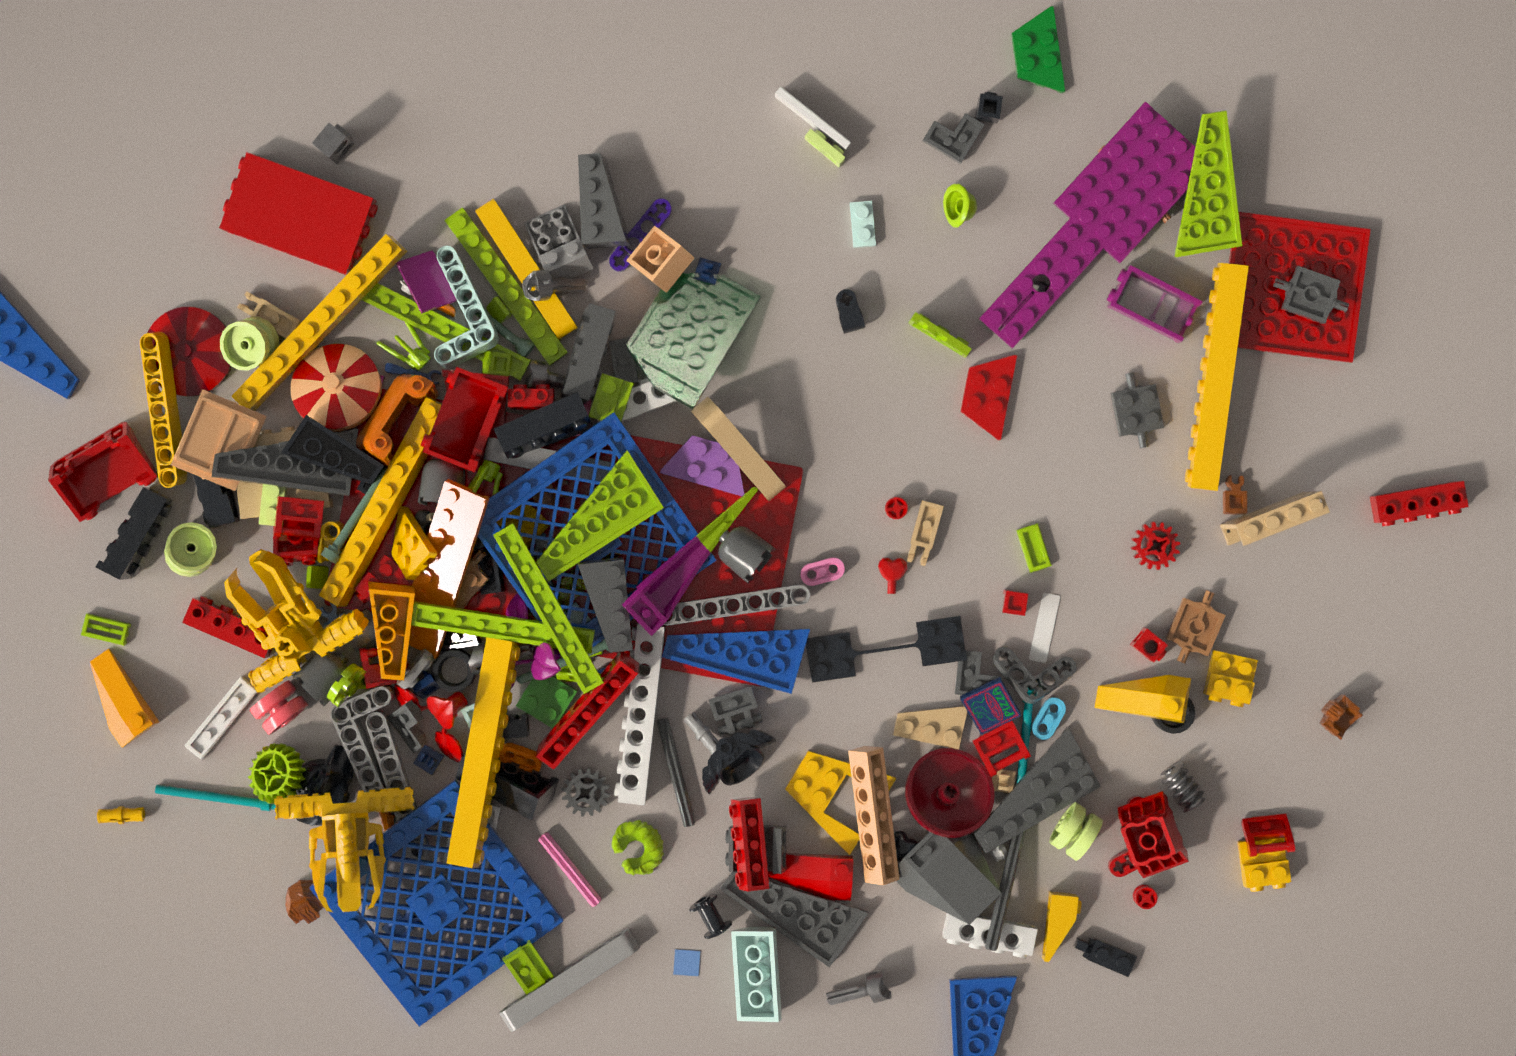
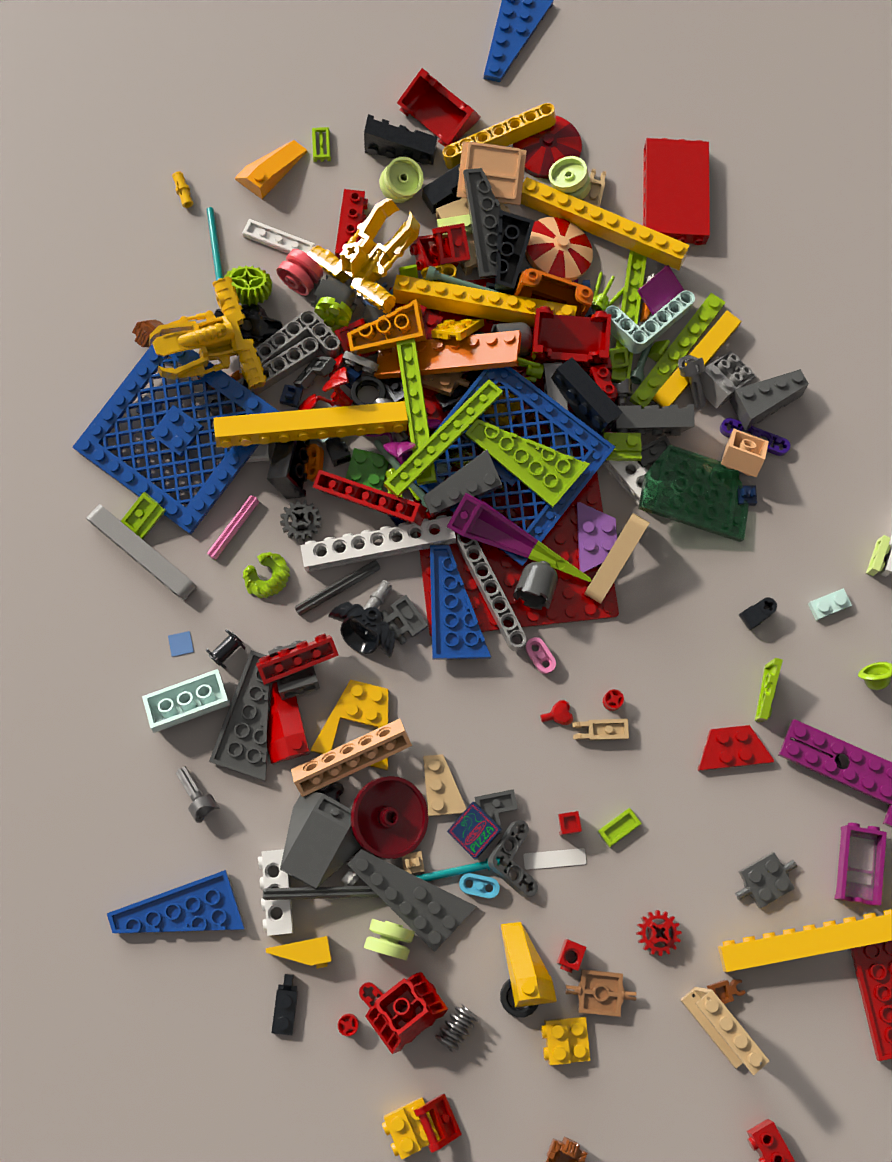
camera: 60 degrees right, 15 degrees down
flat silver brick [312,123,354,164] -> none
black hinge [806,616,967,683] -> none
red plate [973,721,1031,777] -> none

